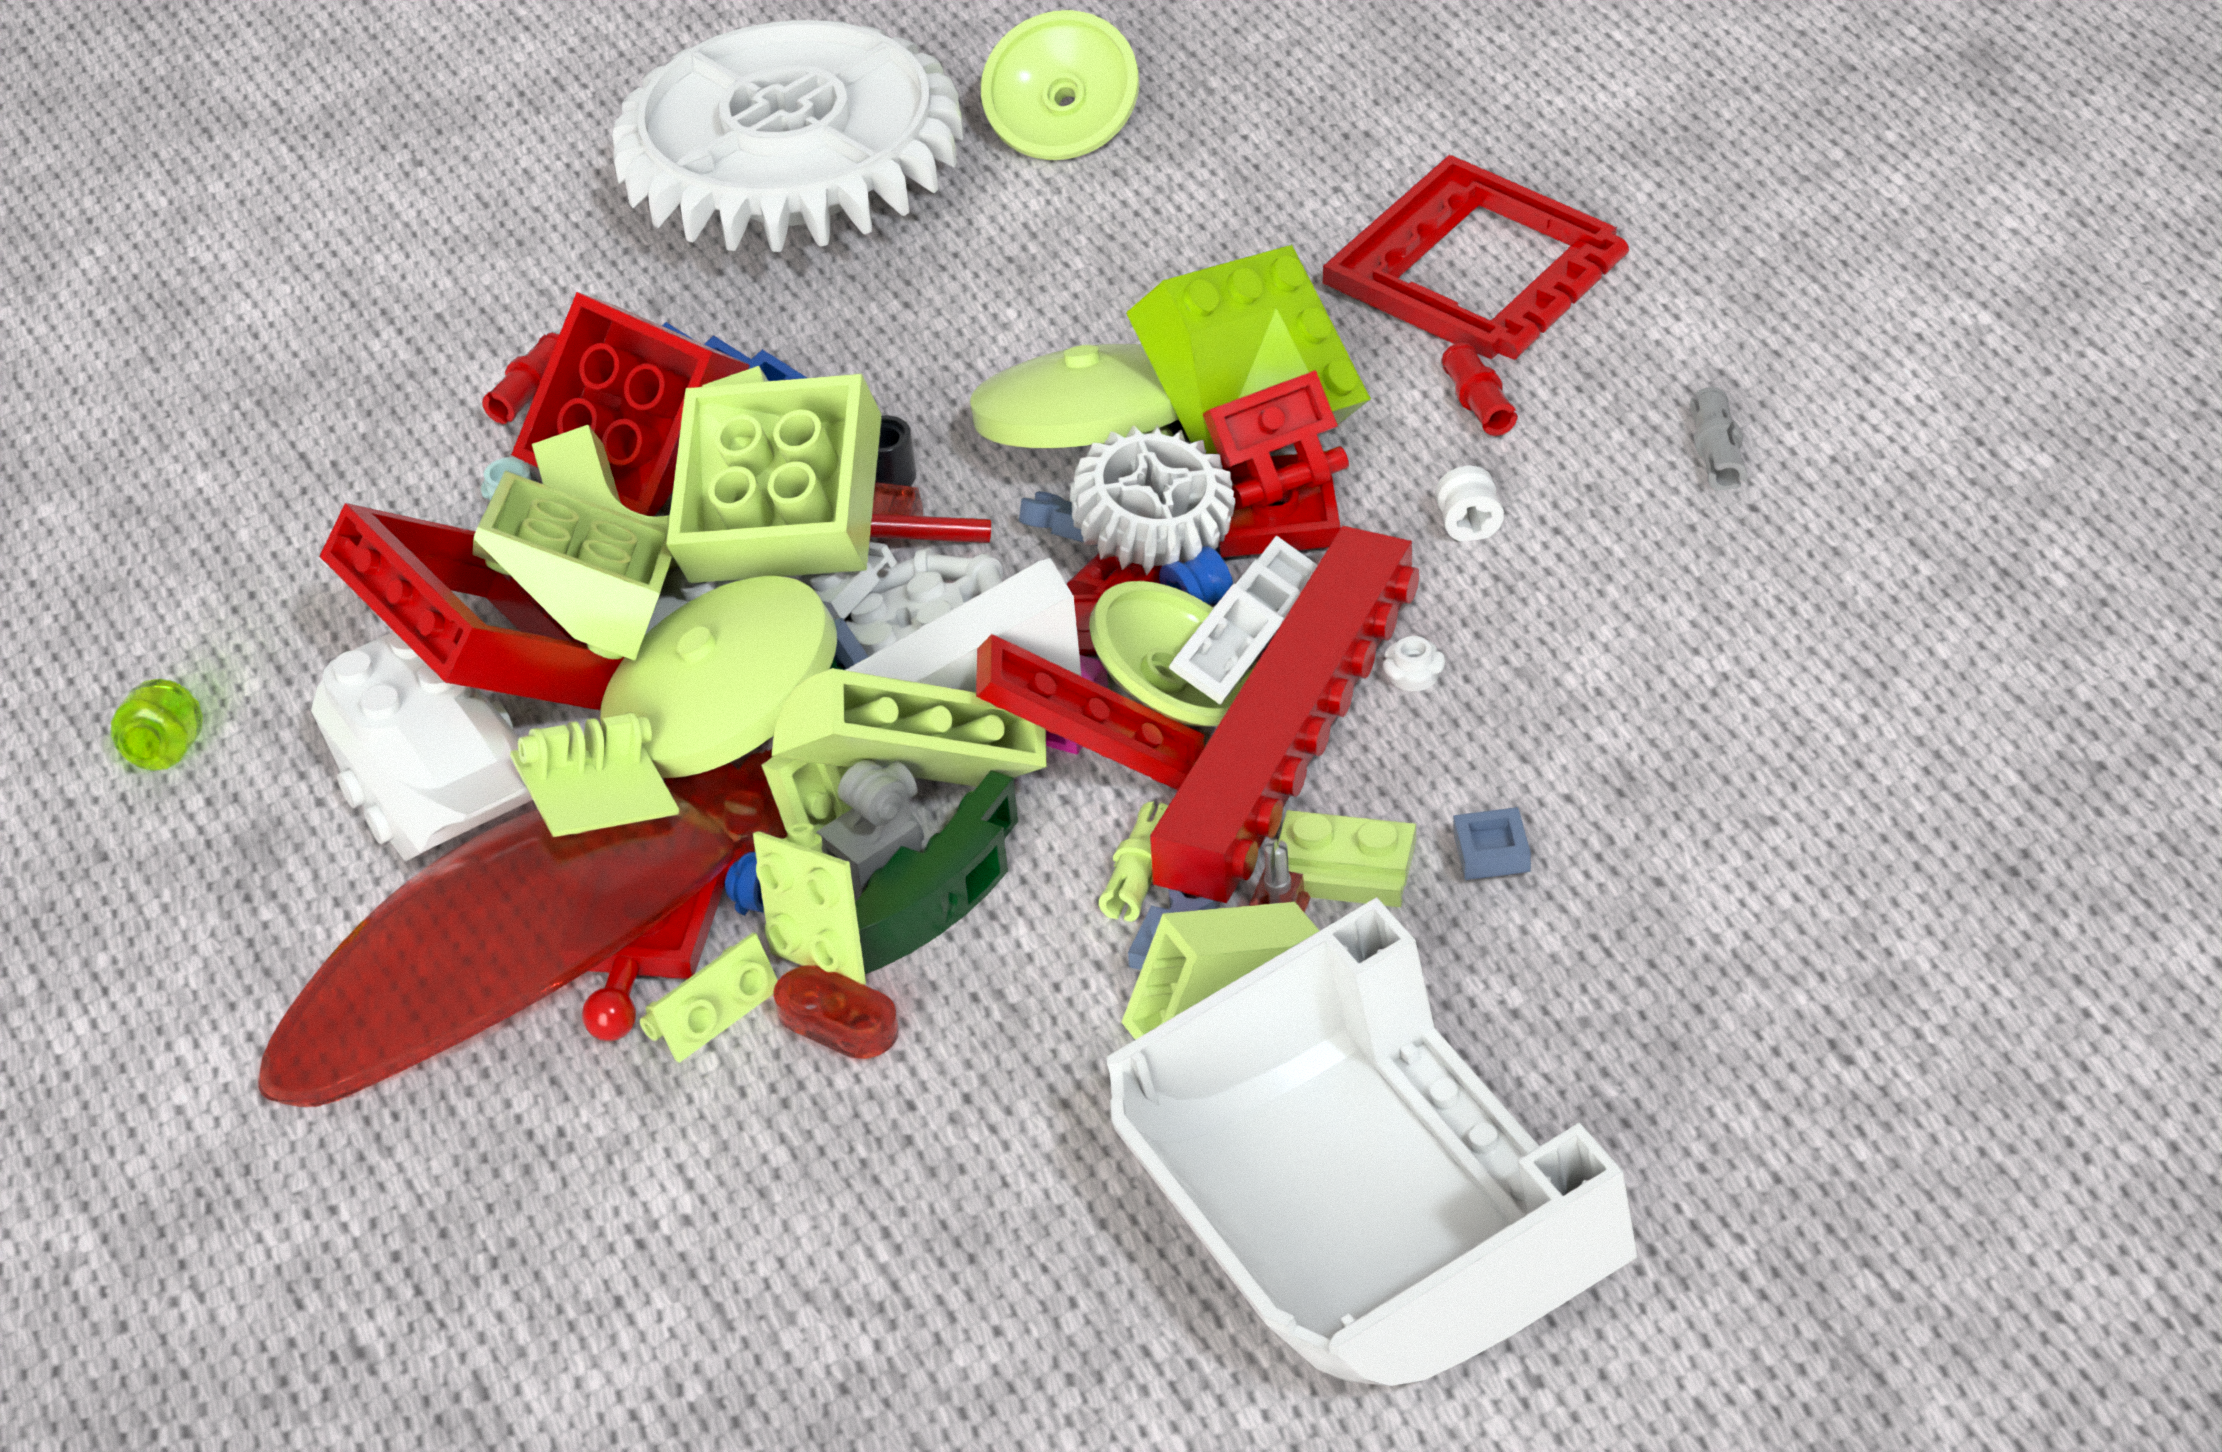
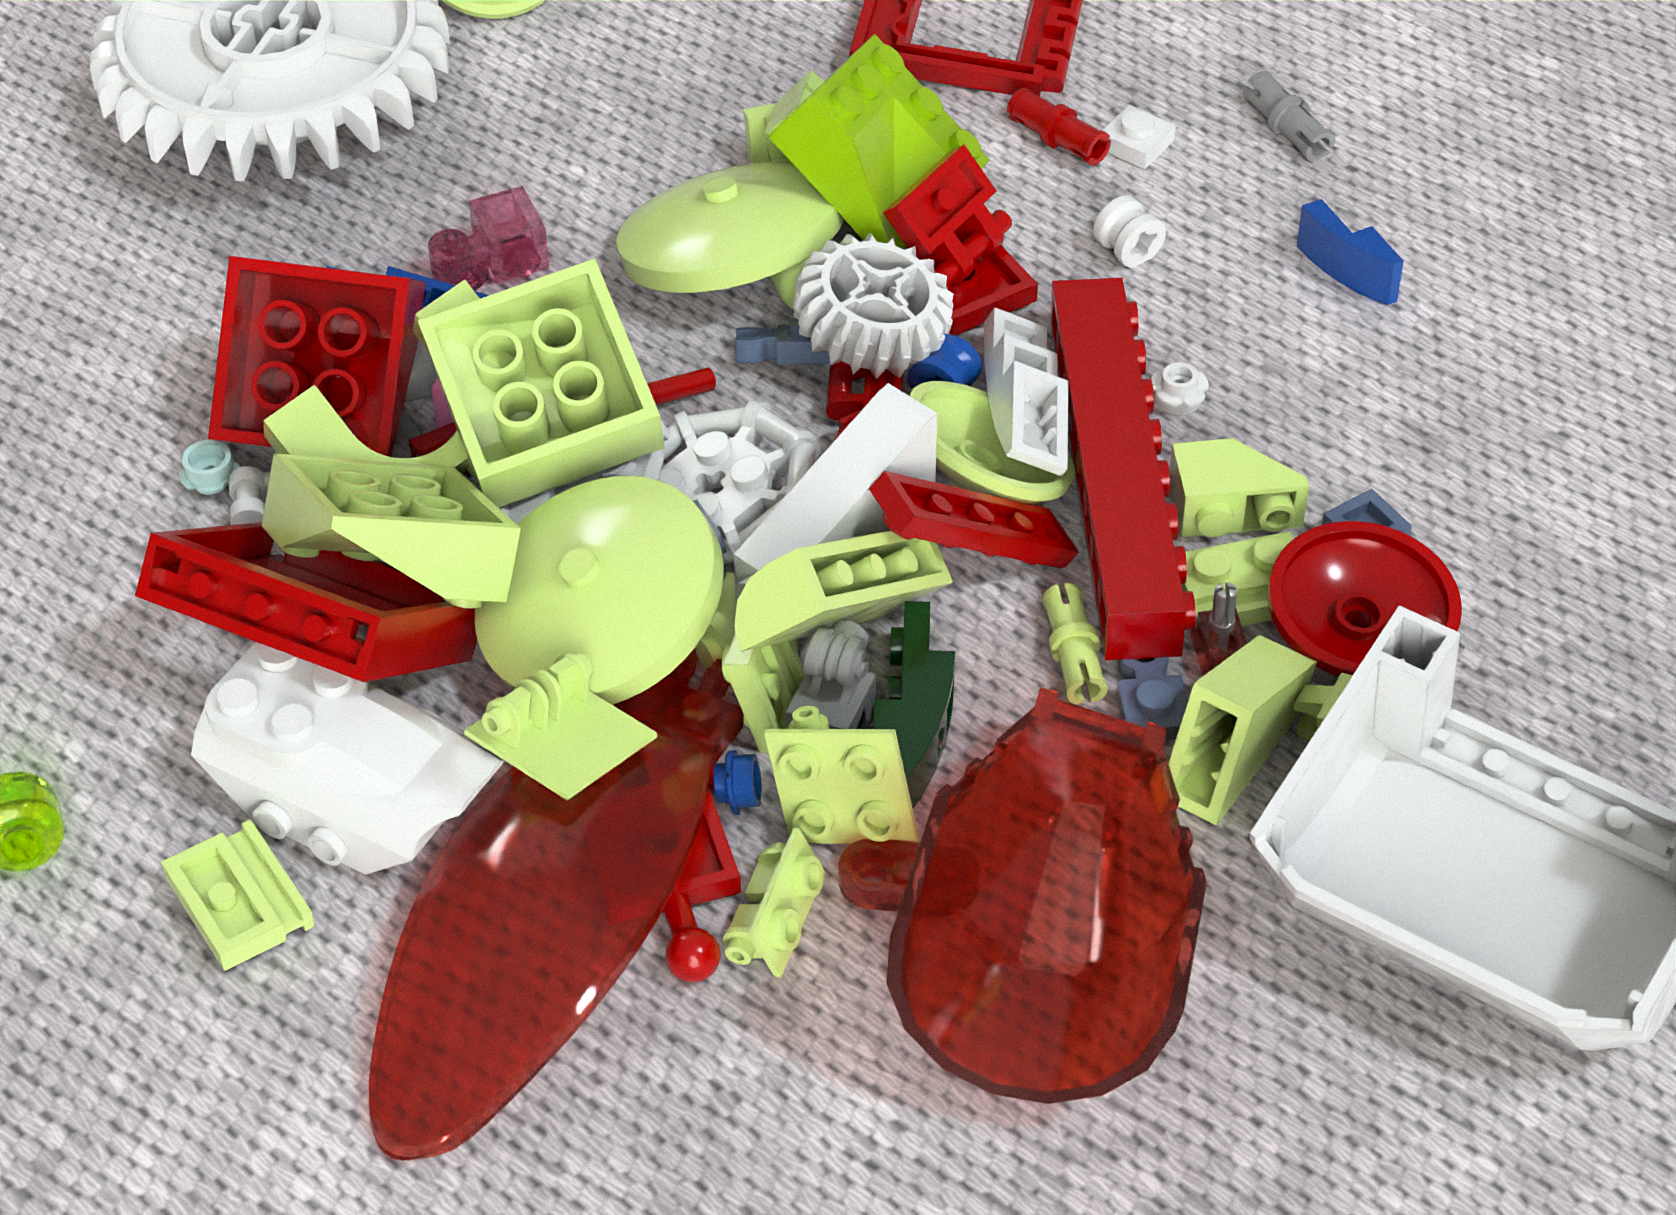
camera: 30 degrees left, 5 degrees up
red pin [482,332,559,424] -> none
none -> yellowish green plate [161,819,315,971]
none -> clear pink brick [428,186,549,291]
none -> clear red windscreen [886,686,1207,1104]
none -> white plate [1102,105,1176,169]
none -> yellowish green slope [1169,438,1309,537]
none -> red dish [1267,521,1462,677]
none -> blue slope [1297,199,1404,305]

